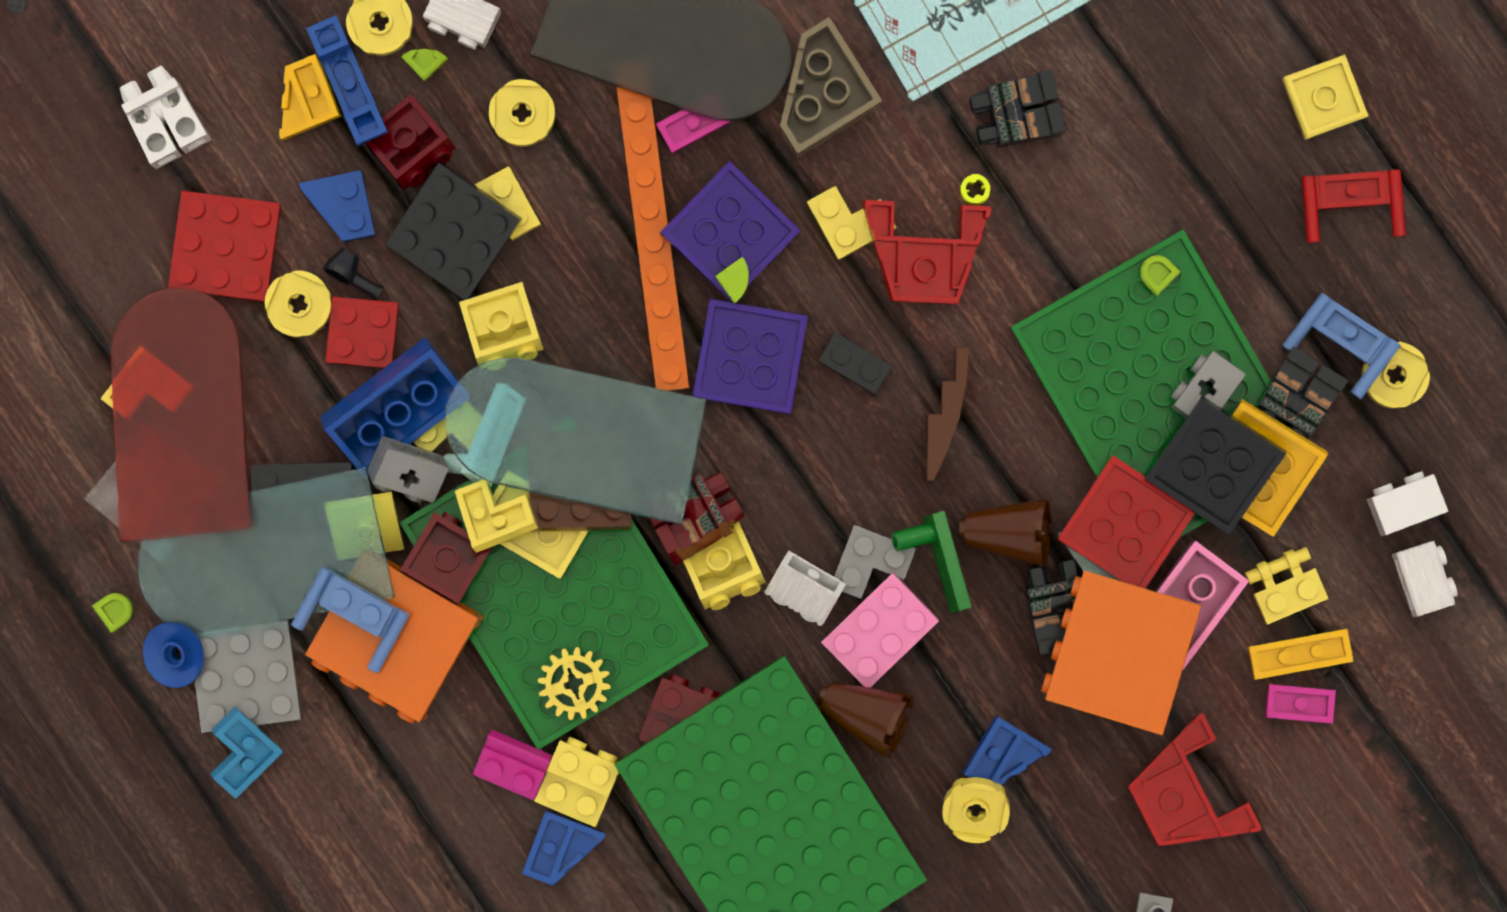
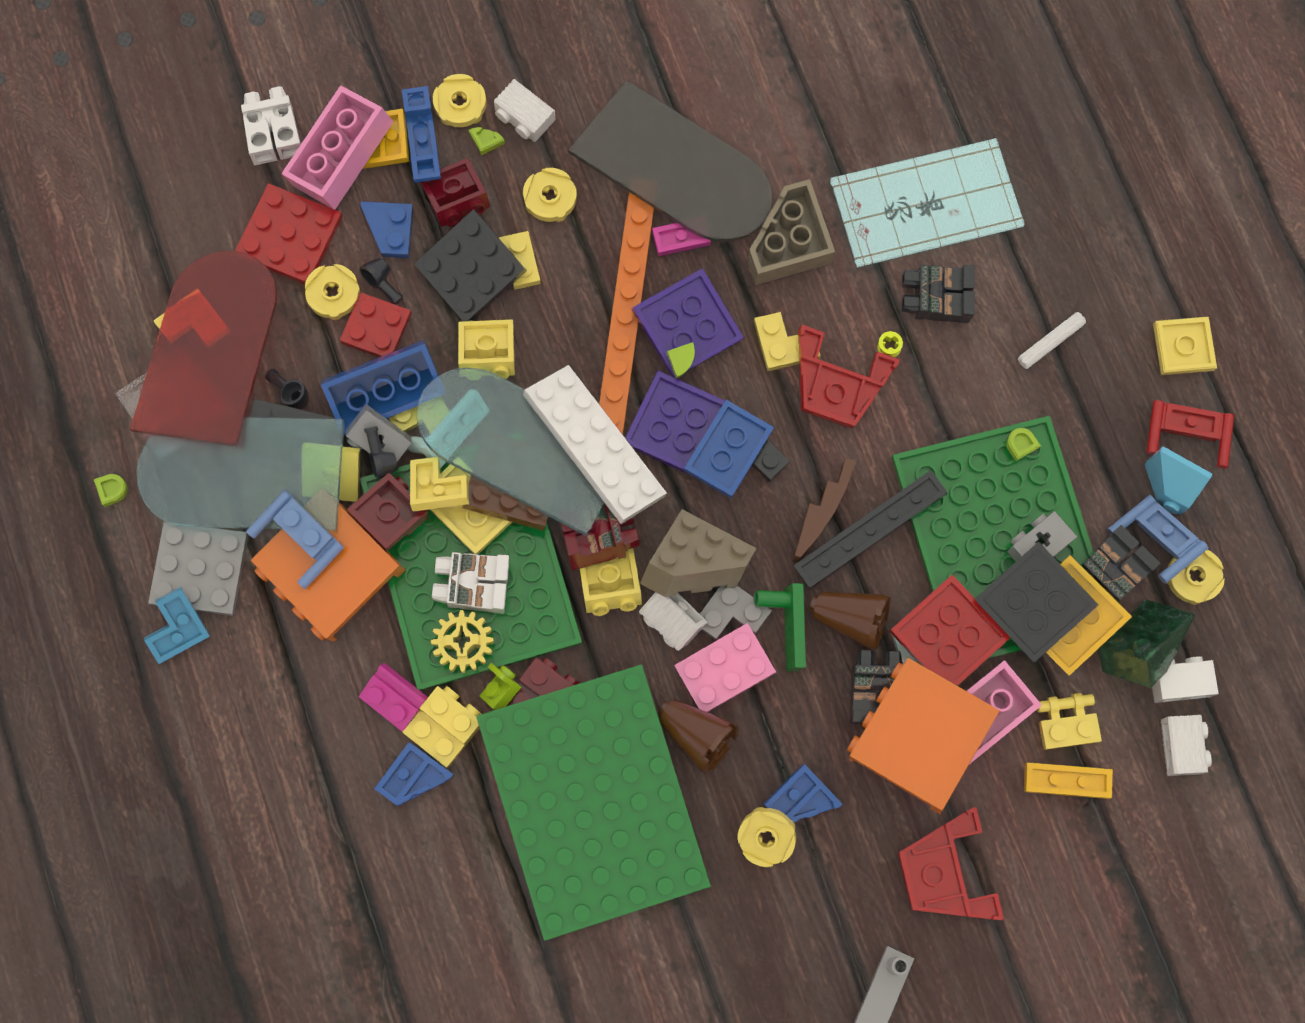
camera: 10 degrees right, 10 degrees down
blue dish [143,622,204,688] -> none
dark pink plate [1265,684,1336,724] -> none
none -> black bar [265,368,309,409]
none -> bright pink brick [282,85,393,210]
none -> black bar [364,426,398,480]
none -> white hips [432,552,509,614]
none -> lime bracket [480,663,521,710]
none -> white plate [523,365,667,524]
none -> dark tan brick [640,509,756,597]
none -> blue plate [684,400,774,499]
none -> black plate [793,470,947,589]
none -> white axle [1018,312,1086,369]
none -> clear green slope [1098,599,1195,688]
none -> medium azure slope [1145,446,1212,515]

